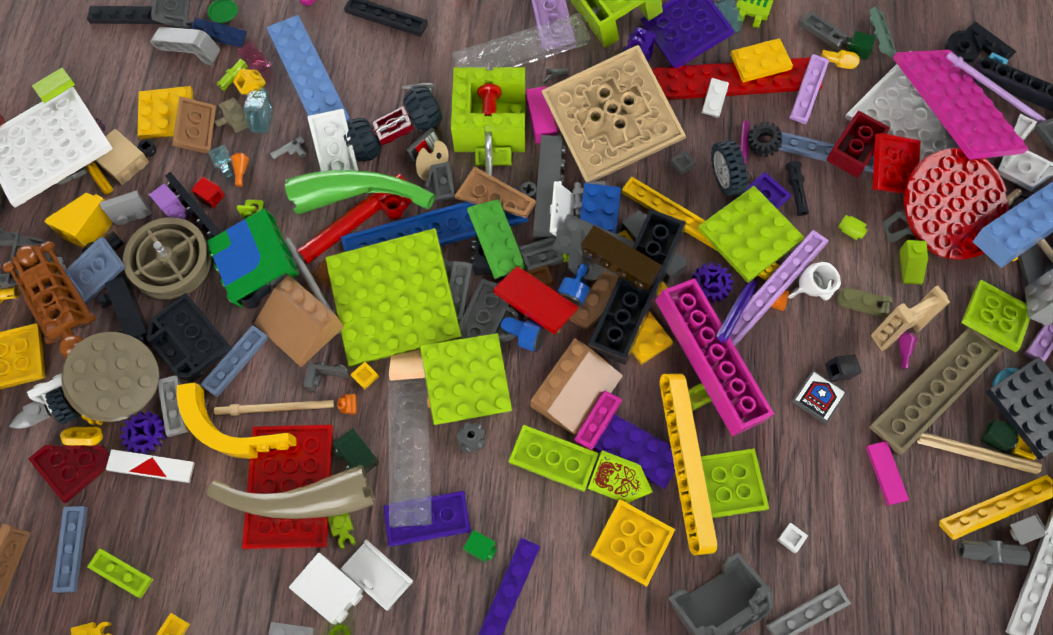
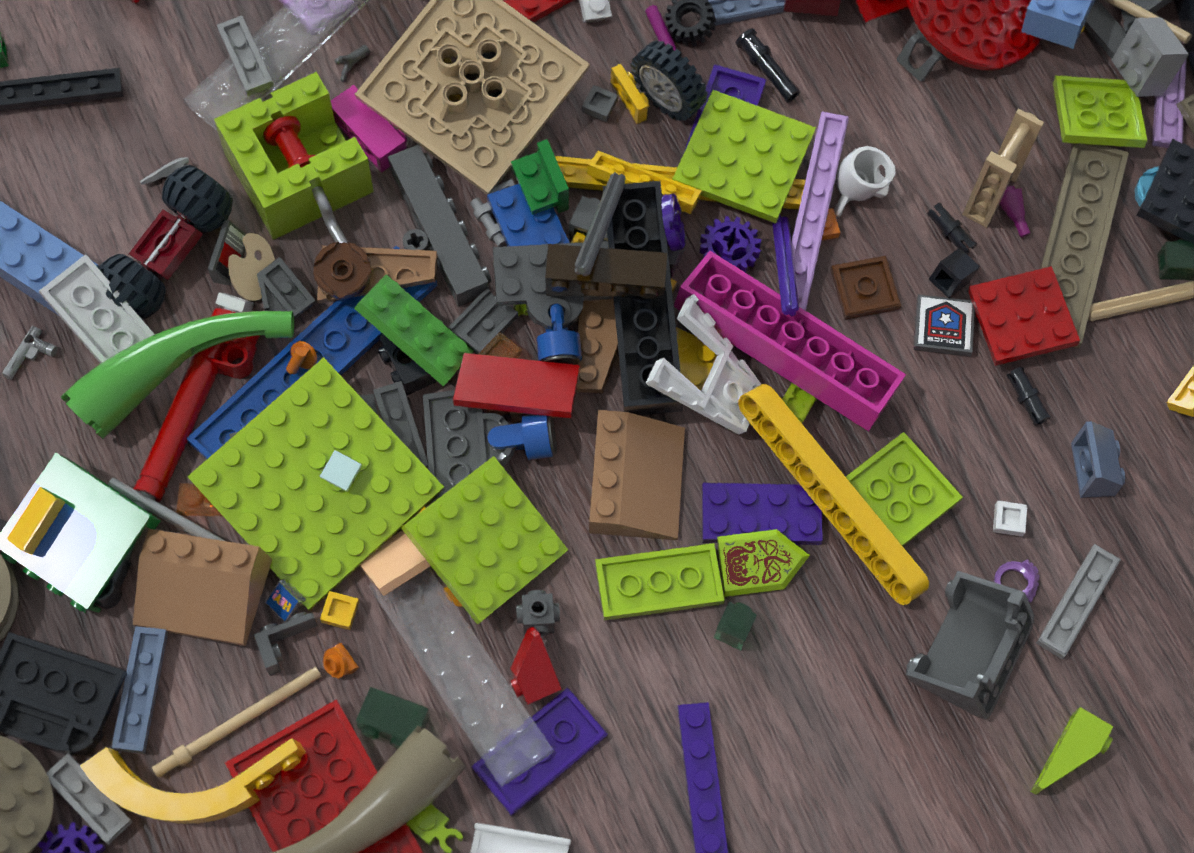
camera: 35 degrees left, 0 degrees up
lime bracket [237,200,264,219] -> none
green brick [463,530,497,563] -> none
lime plate [475,147,512,167] -> none
white door [549,181,575,237] -> none
dark pink tile [574,390,622,450] -> none
yellow plate [590,499,675,587] -> none
olive plate [837,288,893,318] -> none
lime brick [838,215,868,240] -> none
dark pink tile [866,441,909,506] -> none
lime slope [899,240,928,285] -> none
none -> yellow slope [6,487,66,555]
none -> white plate [215,293,254,313]
none -> light grey plate [217,15,274,96]
none -> tile [264,579,306,623]
none -> orange plate [286,341,317,374]
none -> reddish brown plate [313,242,372,299]
none -> light aqua tile [320,450,362,492]
none -> red slope [510,627,562,705]
none -> green bracket [511,139,569,215]
none -> dark grey axle [574,172,626,276]
none -> yellow plate [586,151,701,214]
none -> yellow plate [610,64,649,124]
none -> white wing [646,294,761,435]
none -> dark purple tile [661,193,685,251]
none -> clear green brick [714,602,757,651]
none -> reddish brown tile [830,255,901,320]
none -> black pin [927,203,977,254]
none -> red plate [968,266,1080,366]
none -> medium lavender piece [994,560,1039,603]
none -> black pin [1006,367,1051,426]
none -> sand blue slope [1071,421,1125,498]

